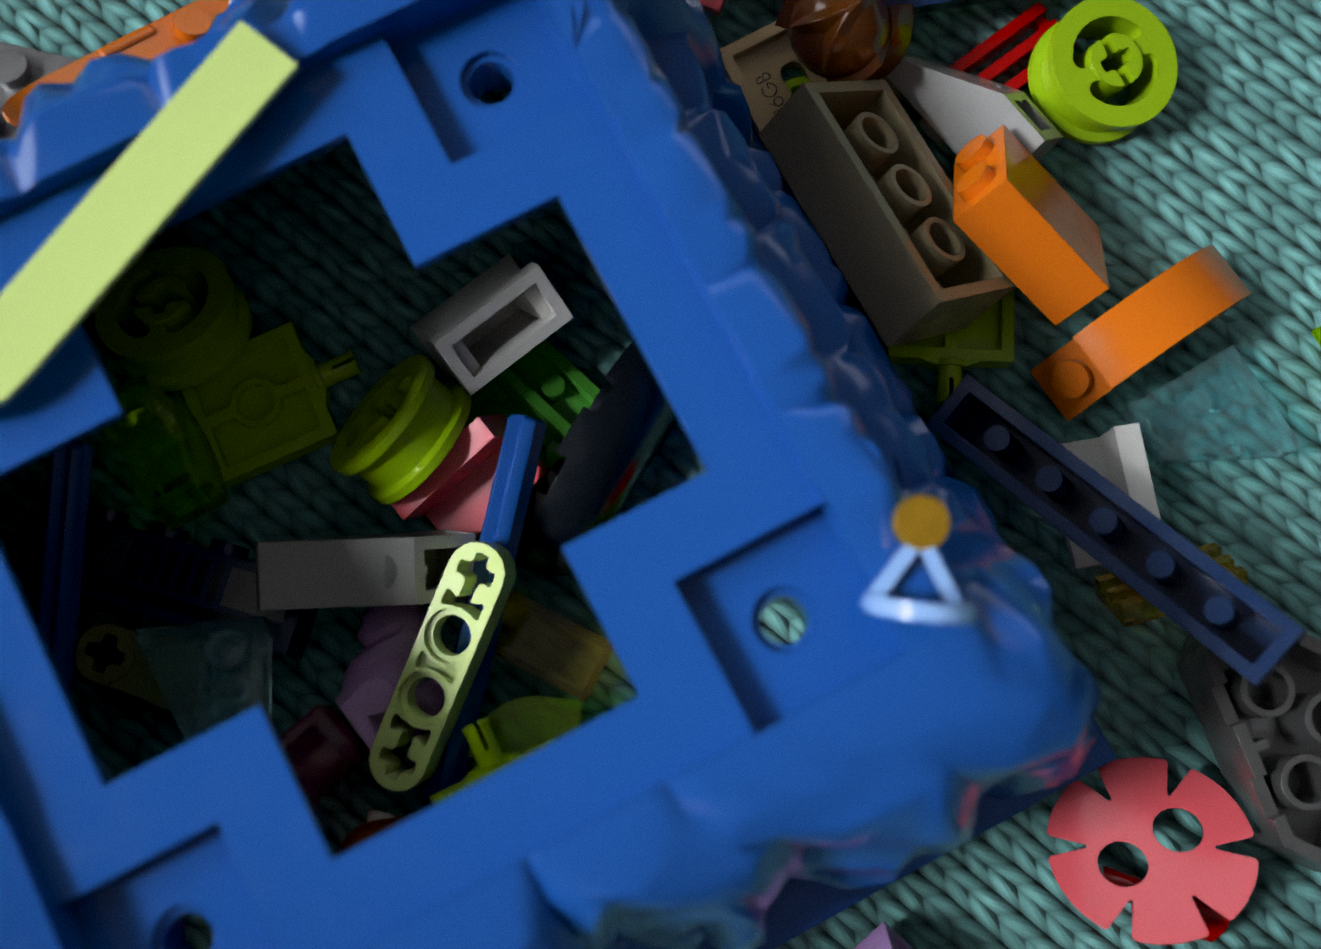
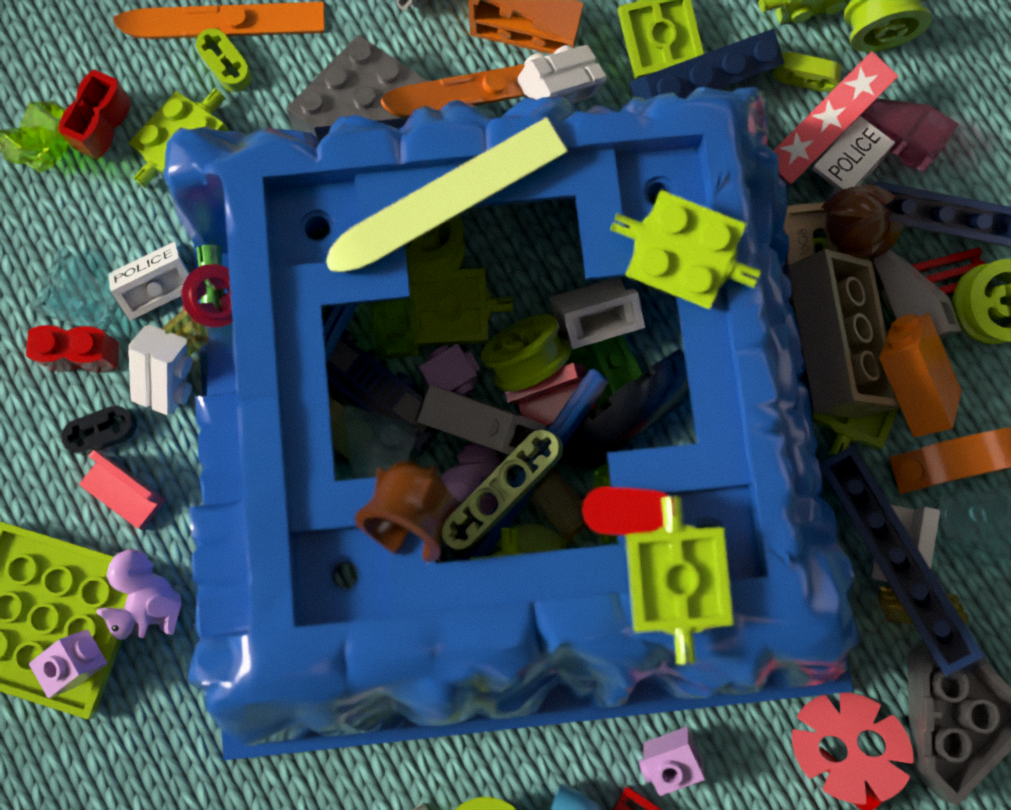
camera: 20 degrees right, 0 degrees up
light blue piece [860,495,977,624] -> none
none -> reddish brown helmet [355,461,458,563]
none -> lavender brick [418,344,480,397]
none -> red tile [583,487,673,536]
none -> lime plate [610,190,761,310]
none -> lime plate [625,497,733,664]

